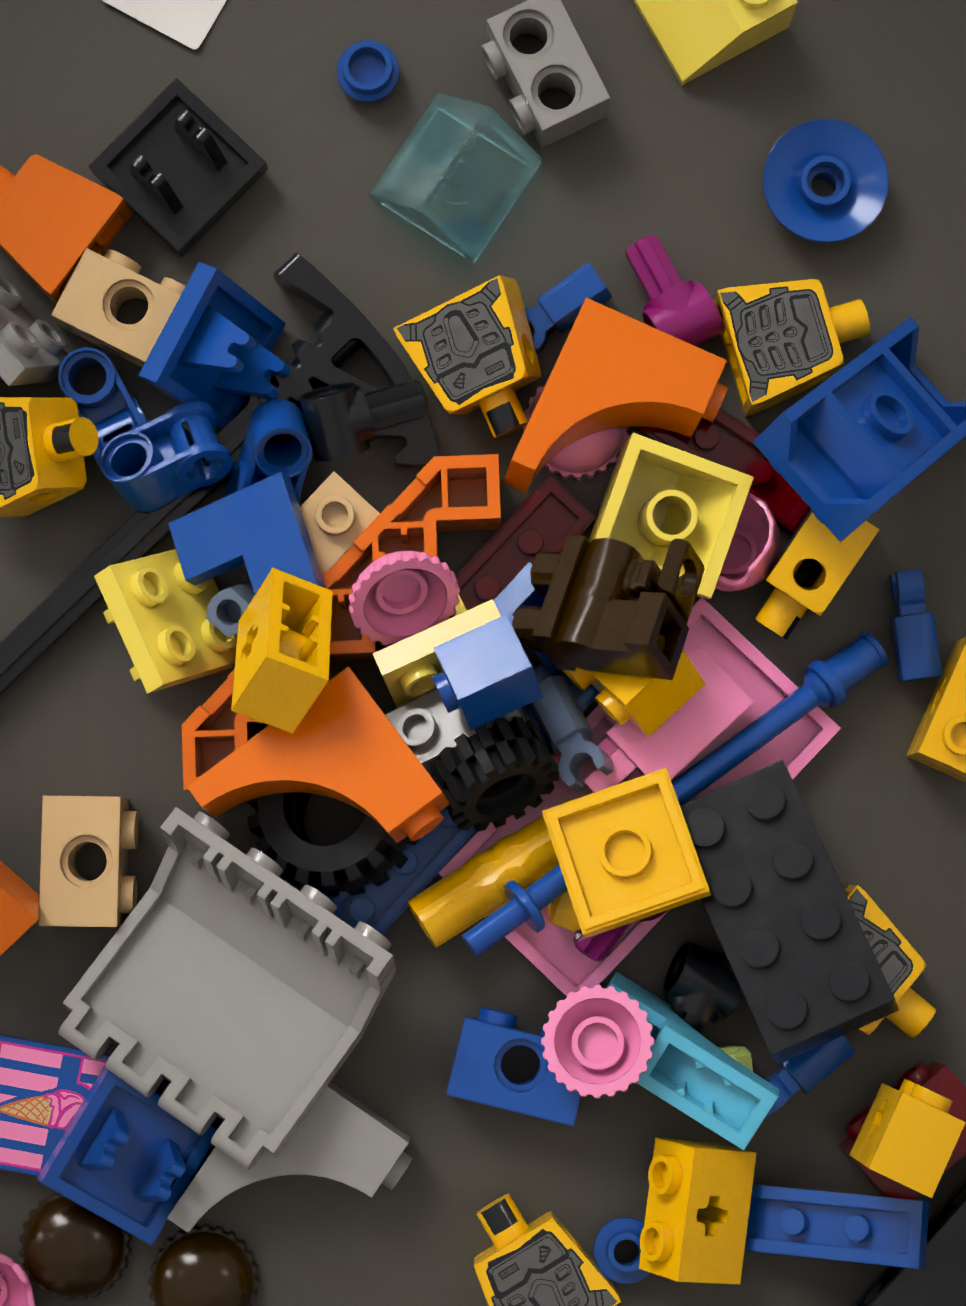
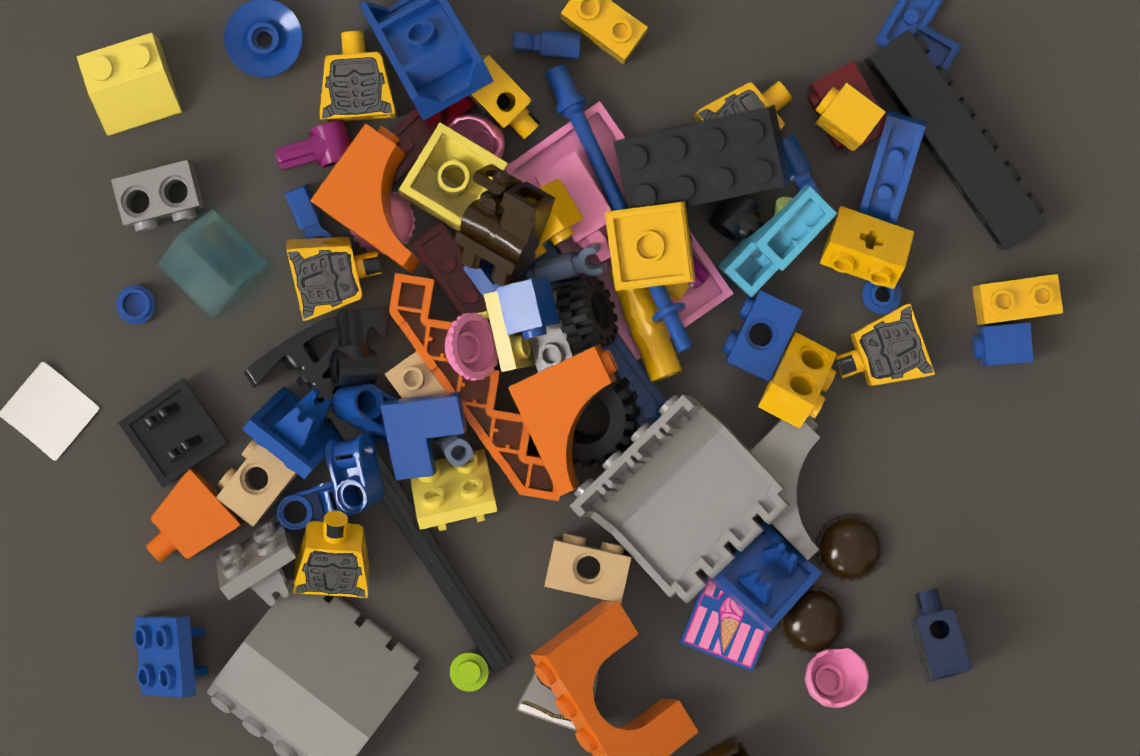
camera: 80 degrees left, 5 degrees up
yellow brick [231,567,333,734] -> none
bright pink hat [541,985,654,1099] -> none
none -> yellow brick [758,332,837,429]

